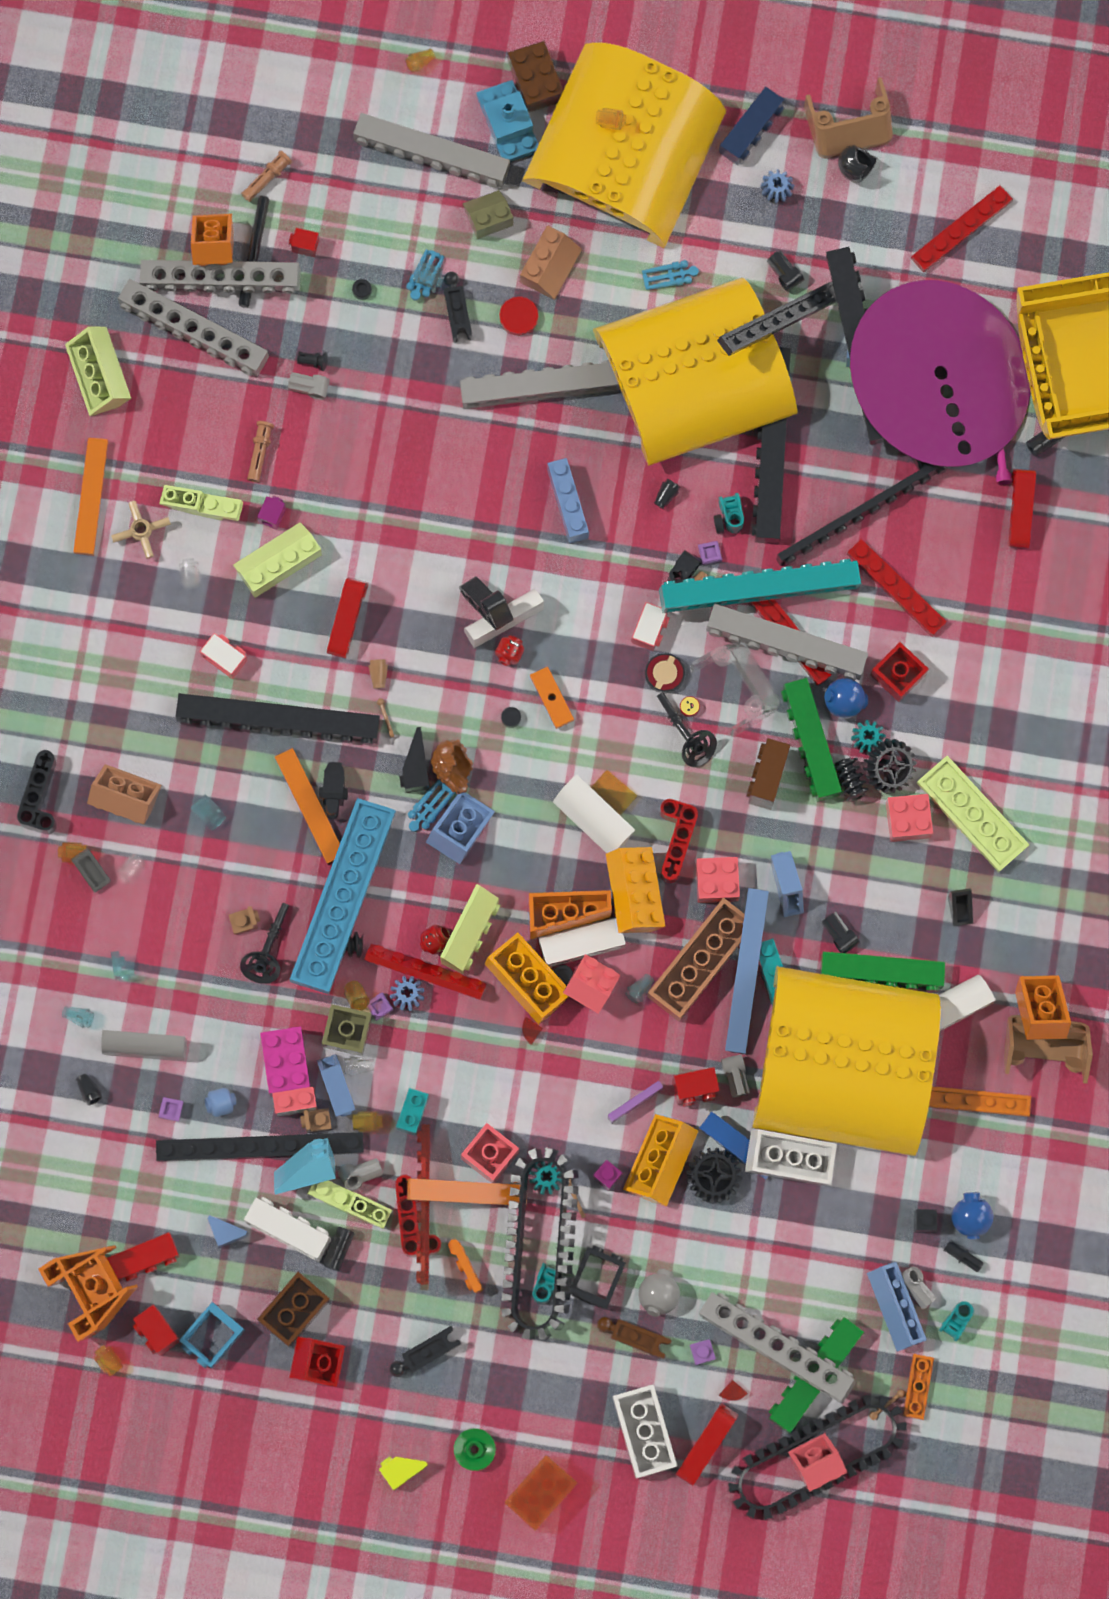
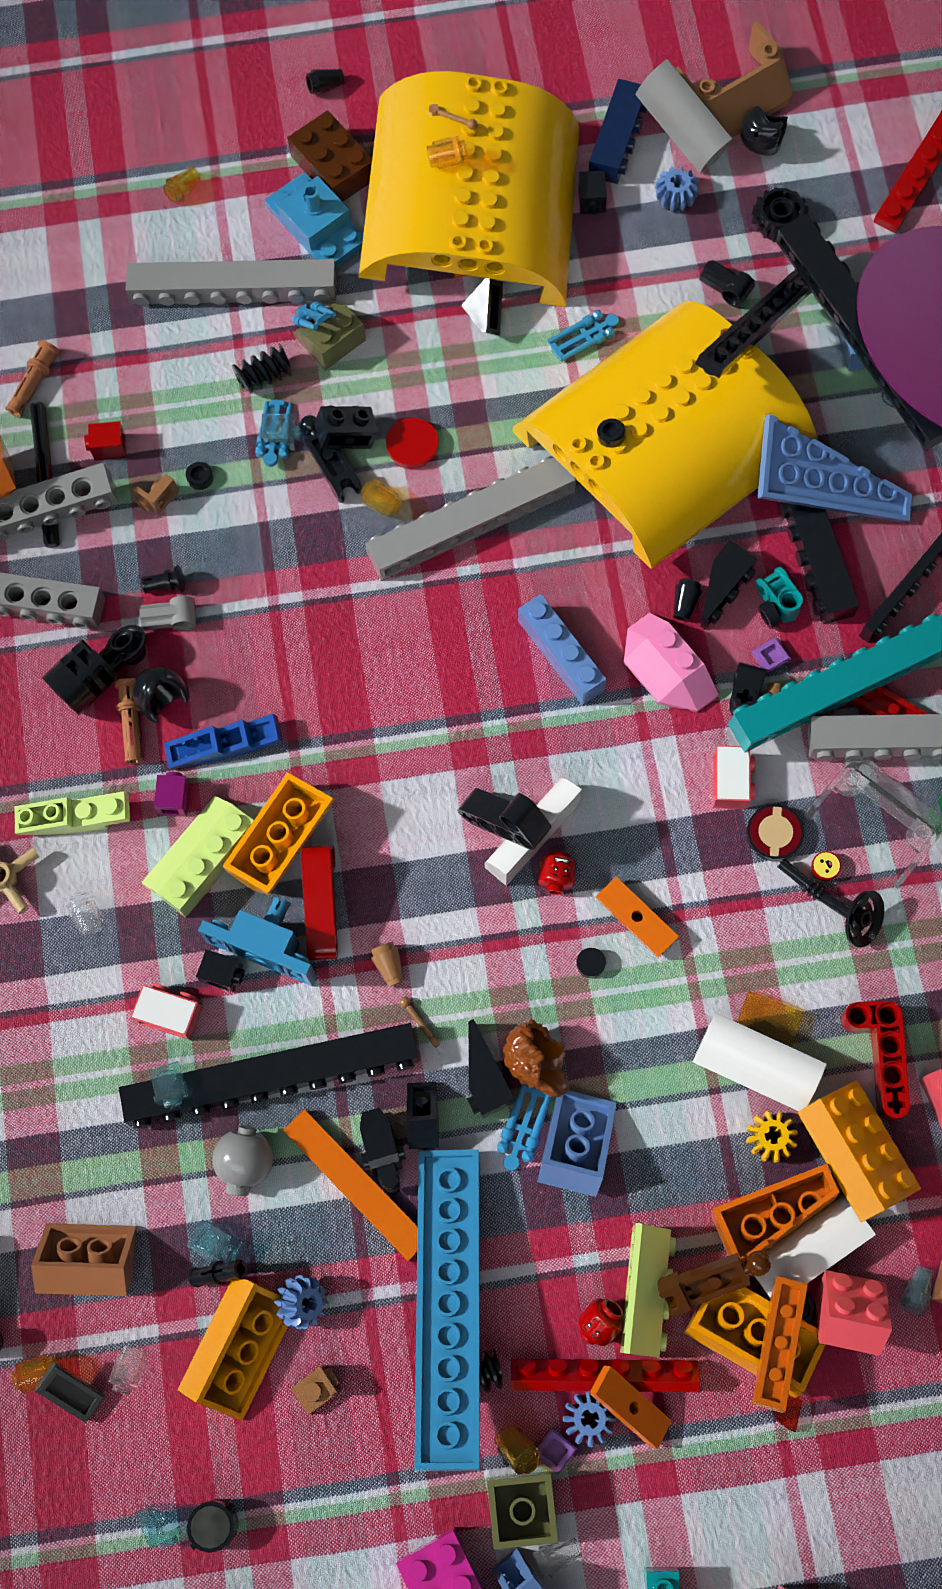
camera: 10 degrees left, 5 degrees down
black dish [240,903,290,984] -> none
nougat slope [520,225,582,300] -> none
none -> black cylinder [41,625,146,716]
none -> medium nougat bracket [133,474,179,515]
none -> black piece [133,666,190,723]
none -> clear light blue bracket [149,1061,189,1109]
none -> blue slope [164,714,283,770]
none -> light orange slope [178,1278,288,1421]
none -> pearl dark grey piece [187,1499,238,1553]
none -> black pin [188,1259,247,1288]
none -> black brick [196,949,245,992]
none -> dark azure brick [198,897,317,986]
none -> light grey brick [212,1125,273,1196]
none -> light orange slope [222,772,334,895]
none -> black piece [232,343,291,394]
none -> medium blue gear [274,1275,329,1330]
none -> dark azure piece [292,302,336,330]
none -> black cone [306,69,345,96]
none -> black brick [314,405,379,449]
none -> clear yellow brick [360,479,402,517]
none -> black slope [406,1082,439,1149]
none -> medium nougat hinge [428,104,477,130]
none -> slope [461,278,503,336]
none -> black brick [578,170,607,215]
none -> orange tile [589,1366,672,1449]
none -> black tile [597,419,626,448]
none -> bright pink wedge [624,613,719,713]
none -> light grey brick [635,59,732,173]
none -> reddish brown plate [657,1250,772,1317]
none -> black slope [700,540,757,630]
none -> yellow gear [746,1110,798,1163]
none -> orange plate [751,1276,808,1413]
none -> black gear [752,187,809,242]
none -> medium blue wing [757,414,912,523]

